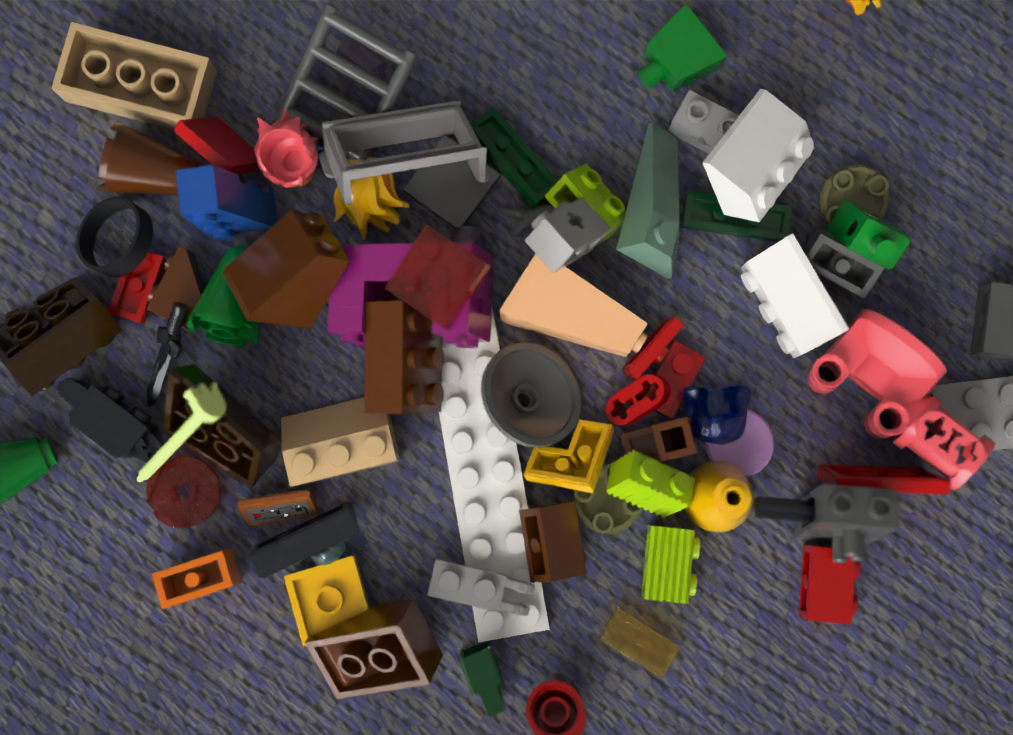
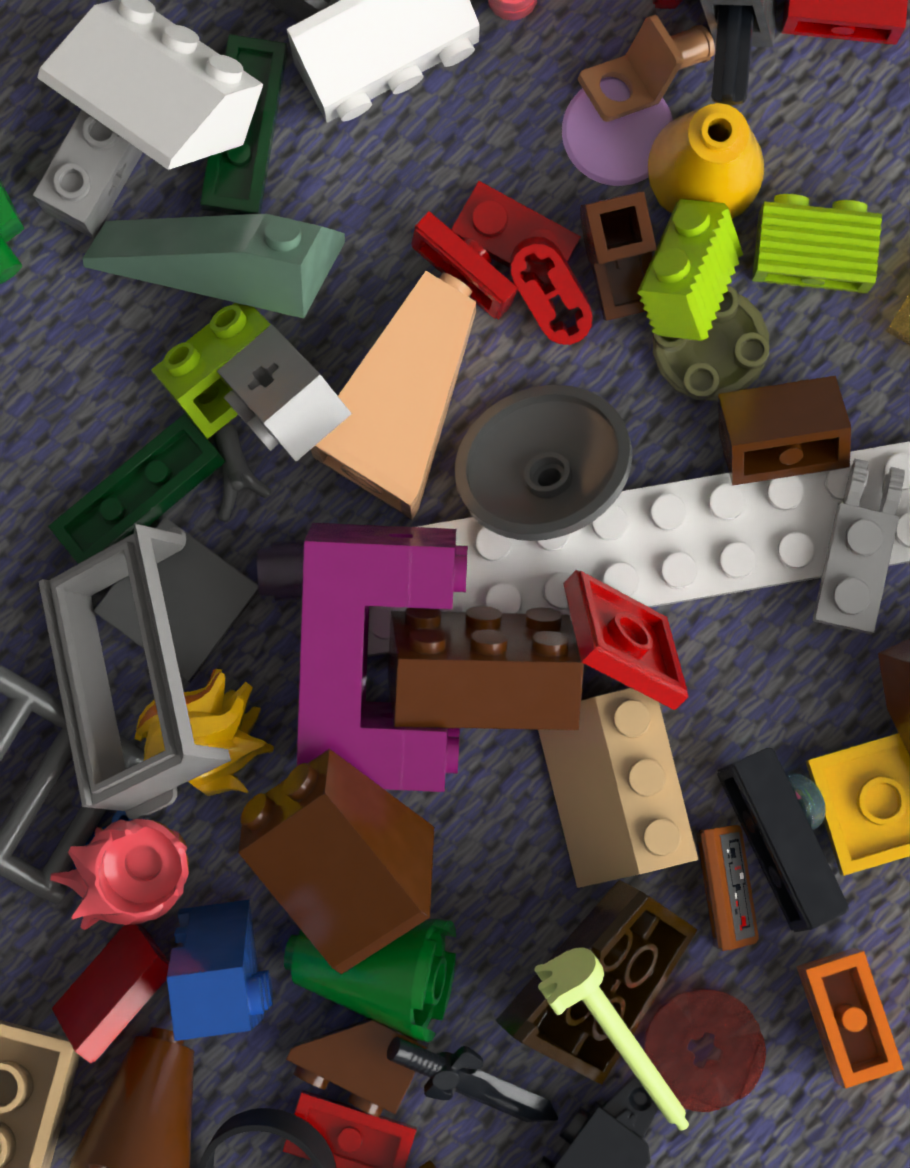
camera: 95 degrees left, 0 degrees up
clear red plate [385,224,490,330] -> none
yellow brick [523,419,614,493] -> none
clear blue hair [683,385,751,445] -> none
none -> red tile [563,570,689,710]
none -> medium nougat bracket [578,14,715,122]

